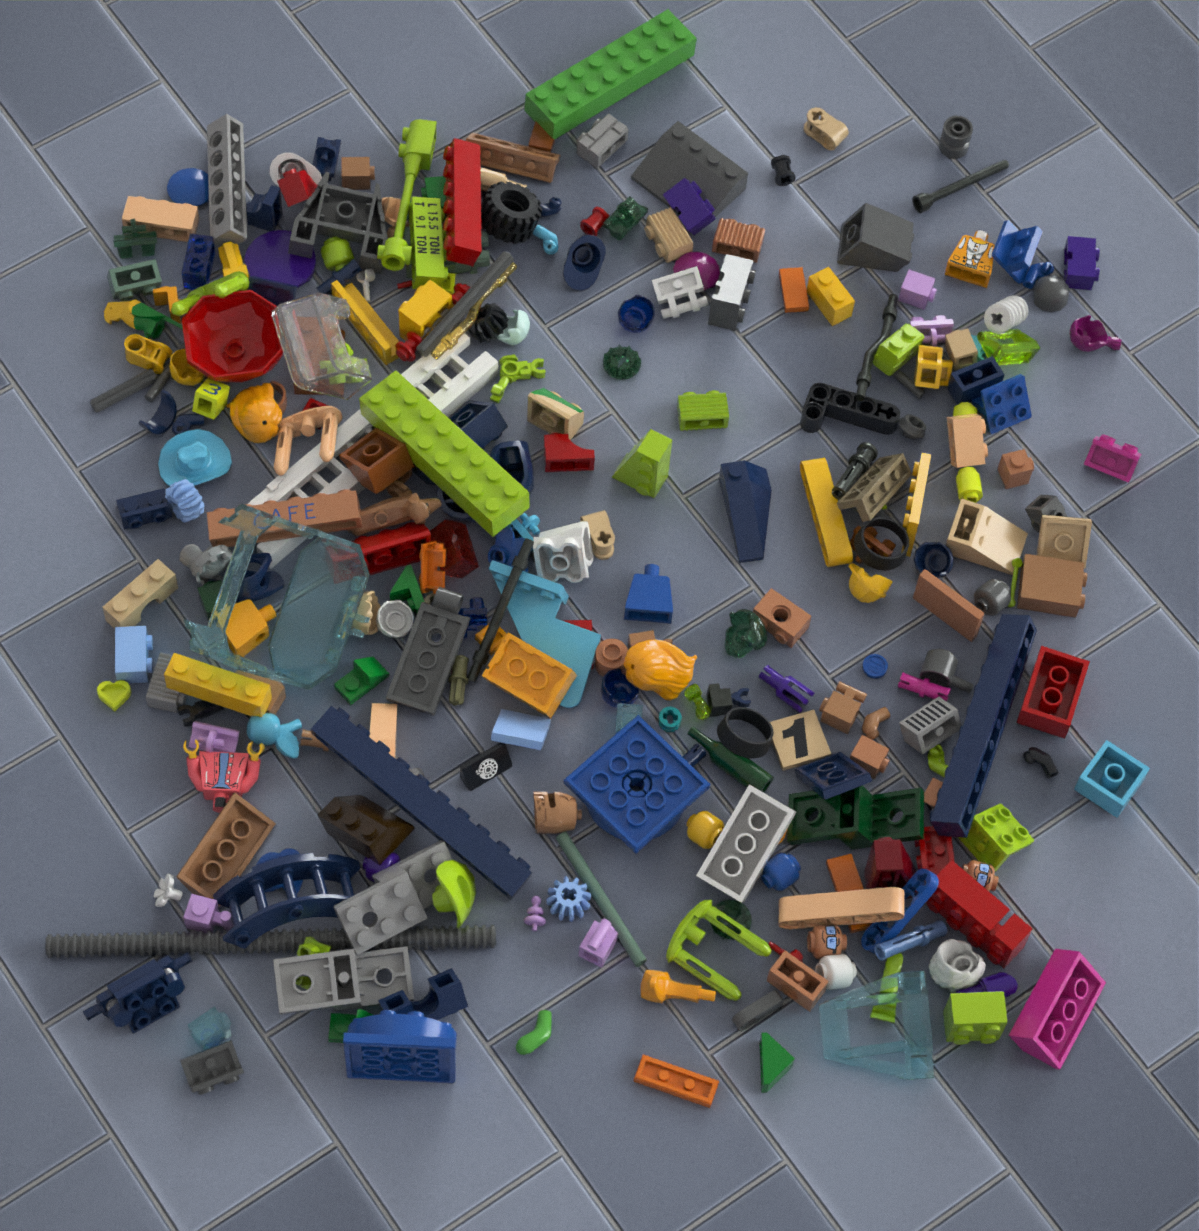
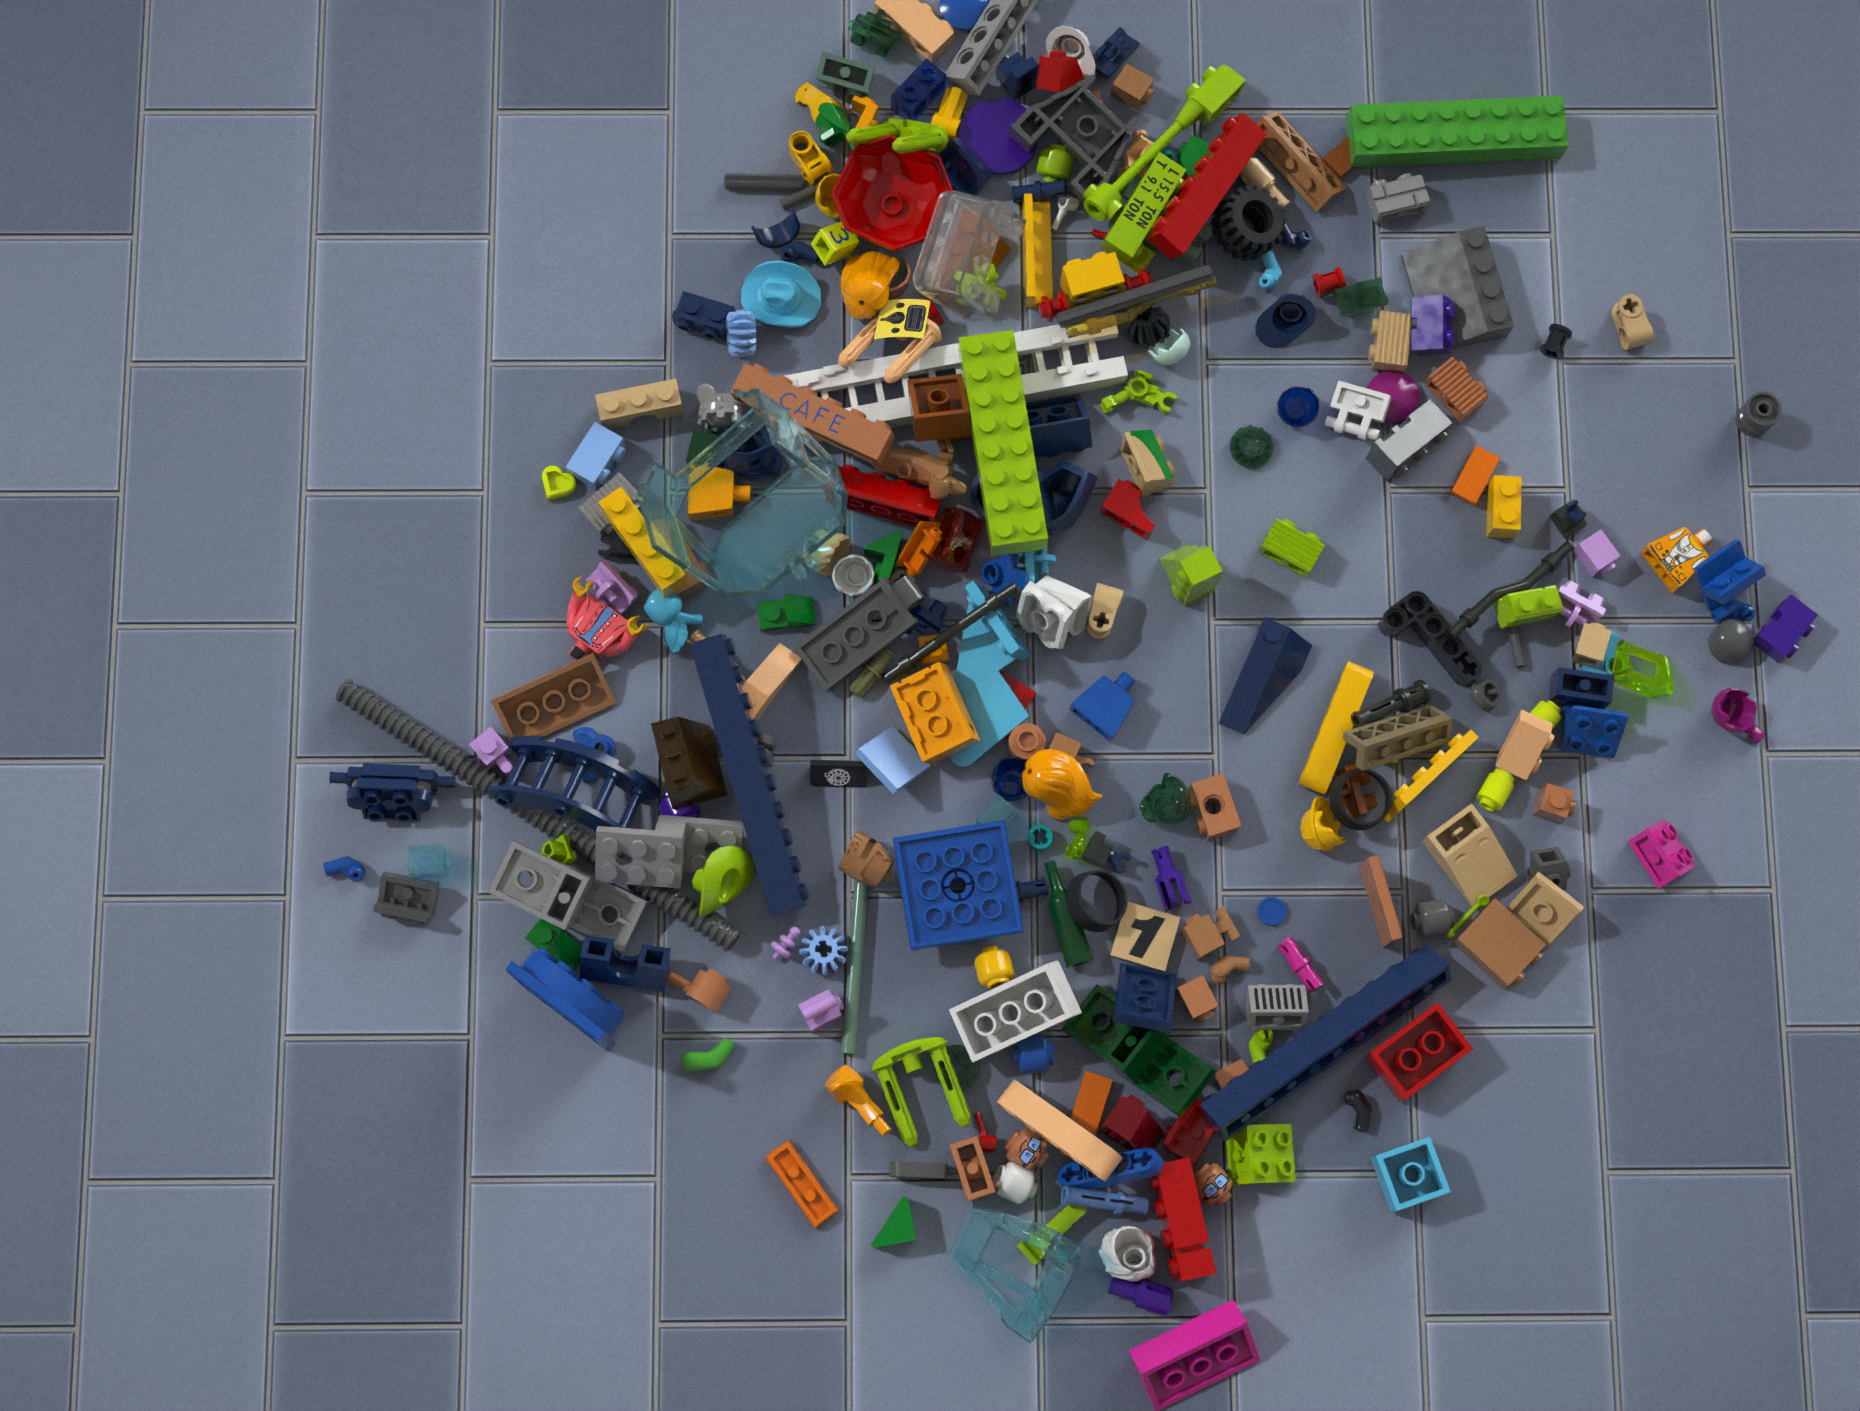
camera: 35 degrees right, 15 degrees up
white plant [154,873,182,907] -> none
dark grey slope [837,203,914,272] -> none
pearl dark grey piece [912,160,1009,213] -> none
dark blue hair [913,542,954,578] -> none
yellow brick [914,345,953,389] -> none
dark grey piece [920,648,973,693] -> none
lime brick [943,991,1008,1045] -> none
white piece [984,295,1028,334] -> none
none -> blue arm [323,856,365,882]
none -> nougat piece [667,968,732,1013]
none -> sticker [874,299,930,340]
none -> pearl dark grey piece [1549,499,1587,539]

